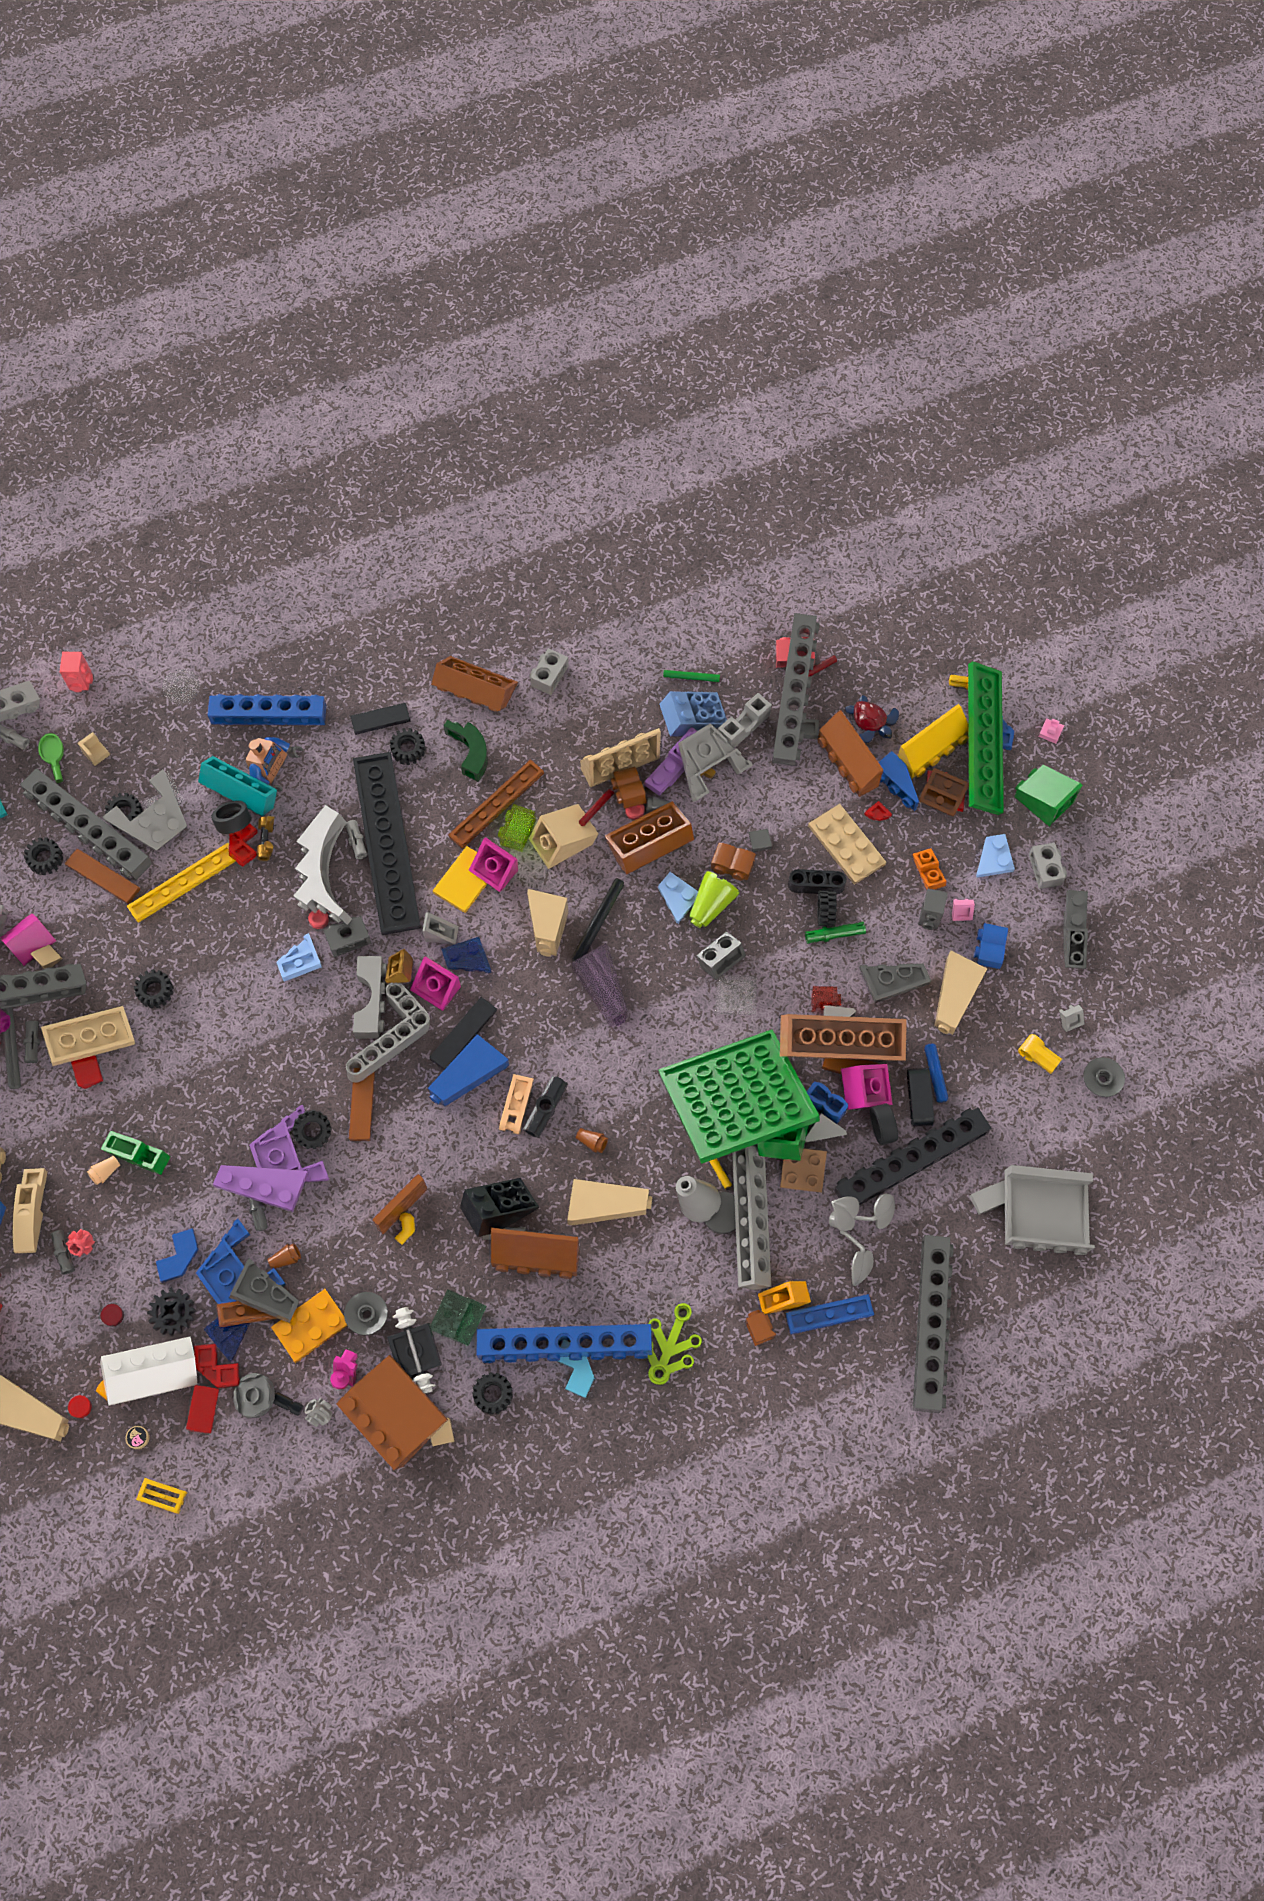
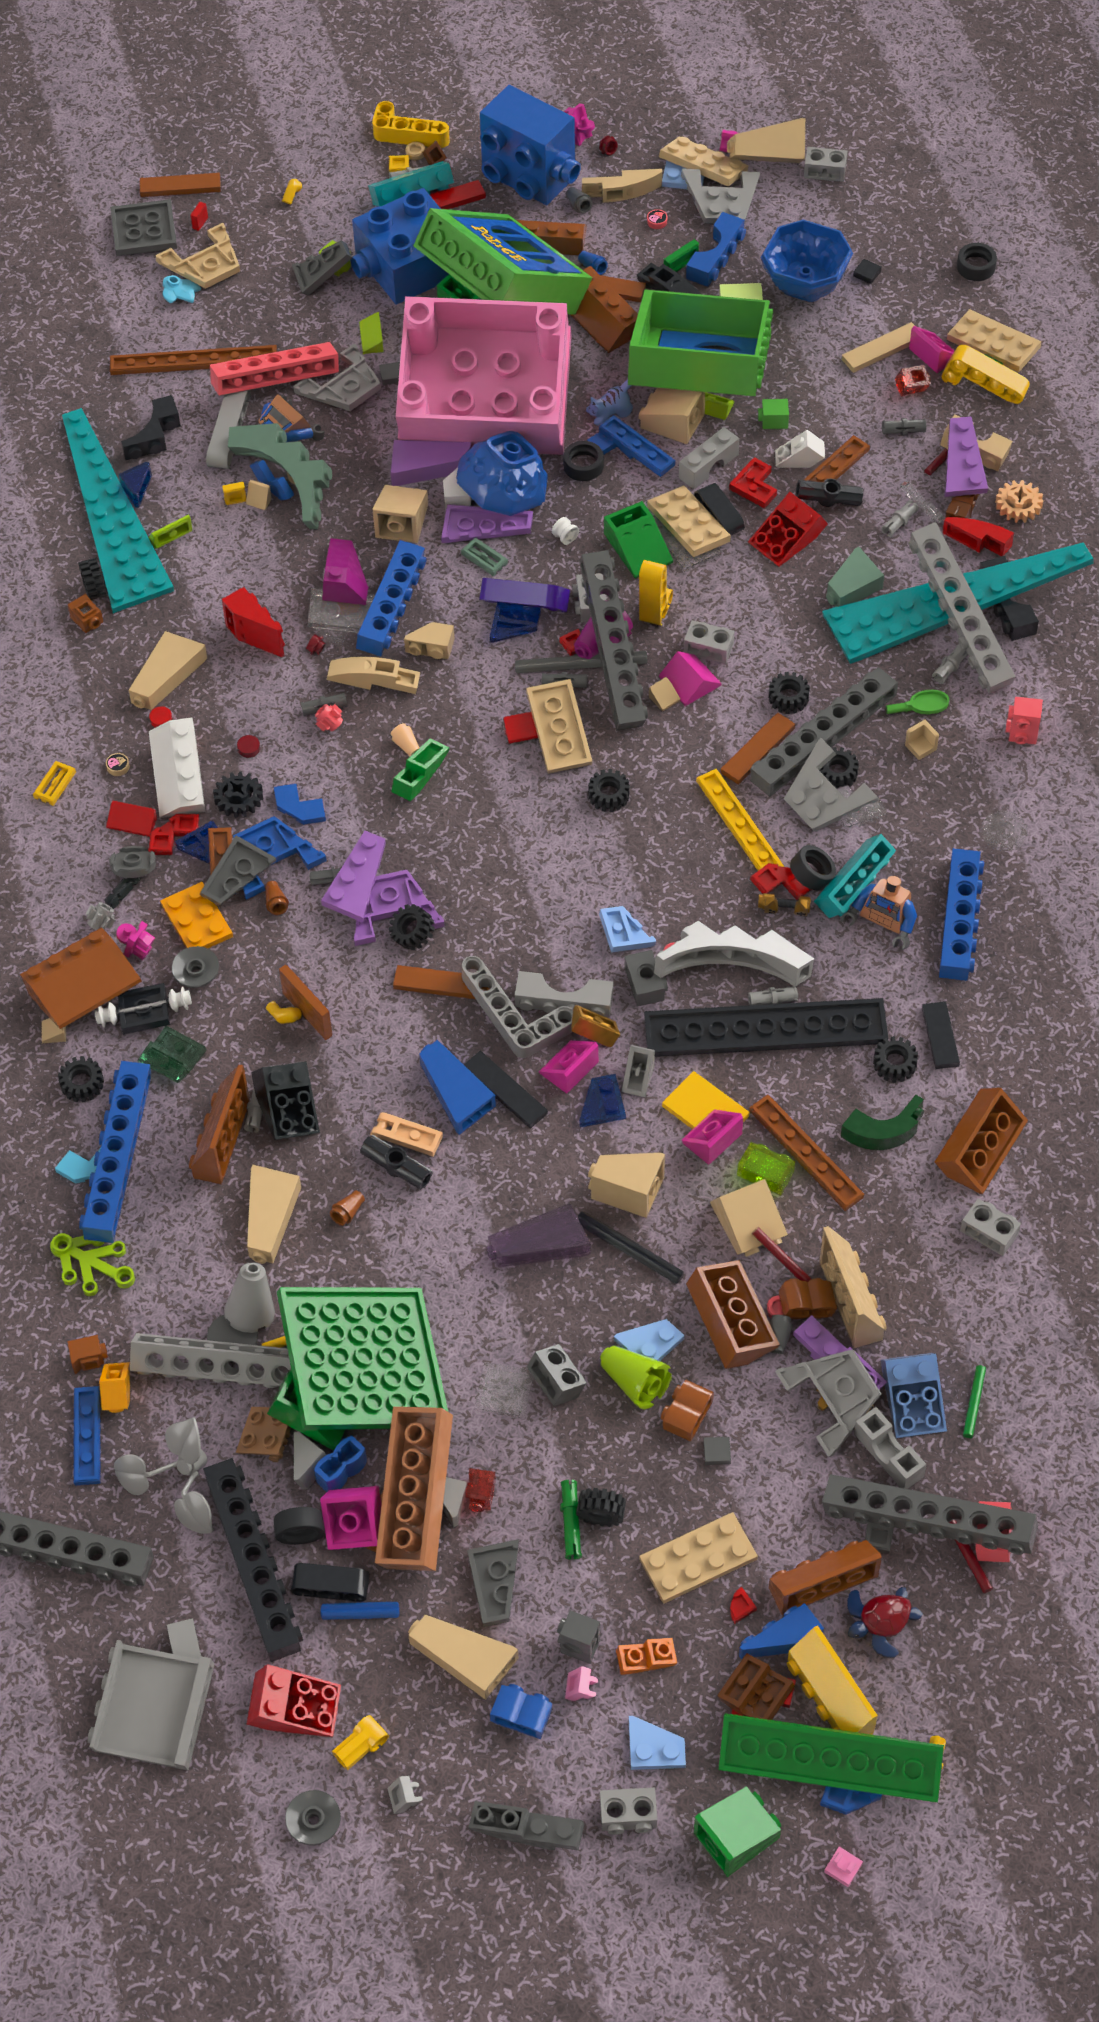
camera: 100 degrees right, 10 degrees down
black beam [788,869,847,895] -> none
none -> red slope [246,1664,341,1737]

